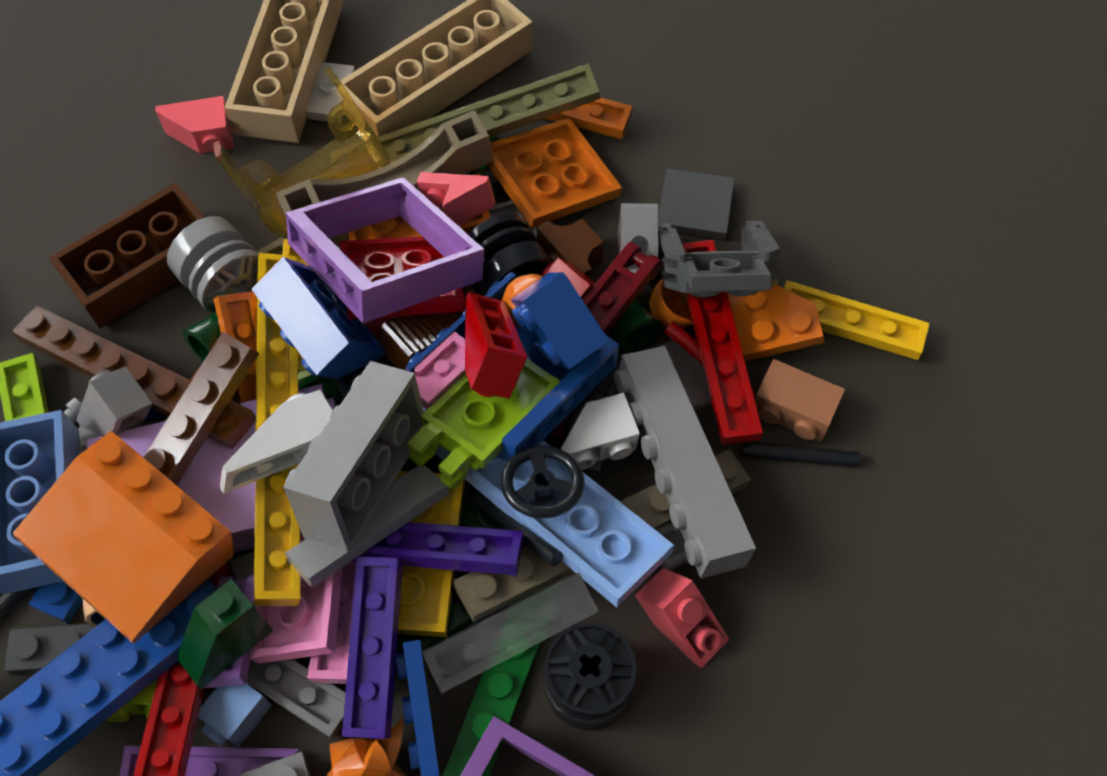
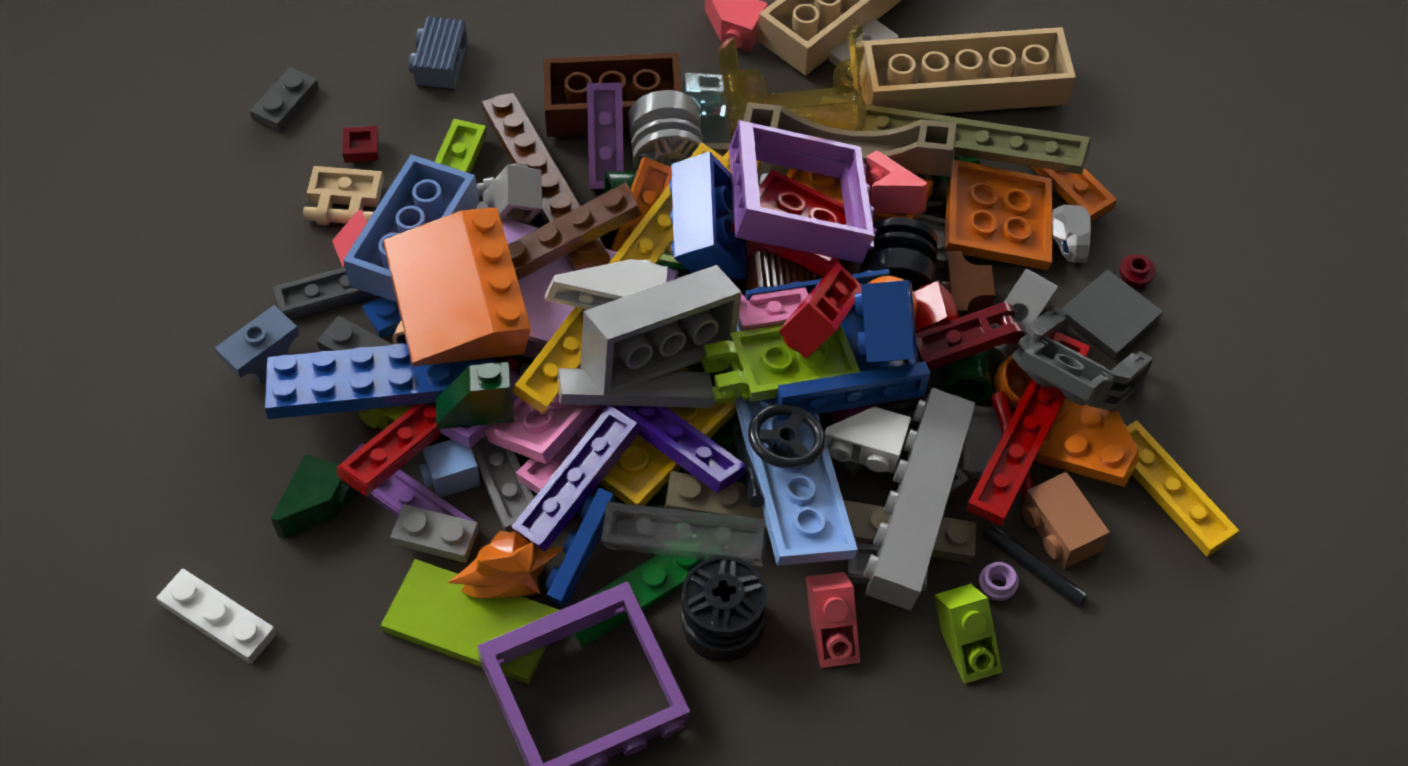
camera: 35 degrees right, 5 degrees down
none -> medium lavender plate [587,83,624,189]
none -> clear light blue brick [682,72,732,117]
none -> lime slope [934,584,1002,684]
none -> lavender plate [978,562,1019,601]
none -> light grey rock [1052,205,1091,263]
none -> dark red plate [1119,254,1156,288]

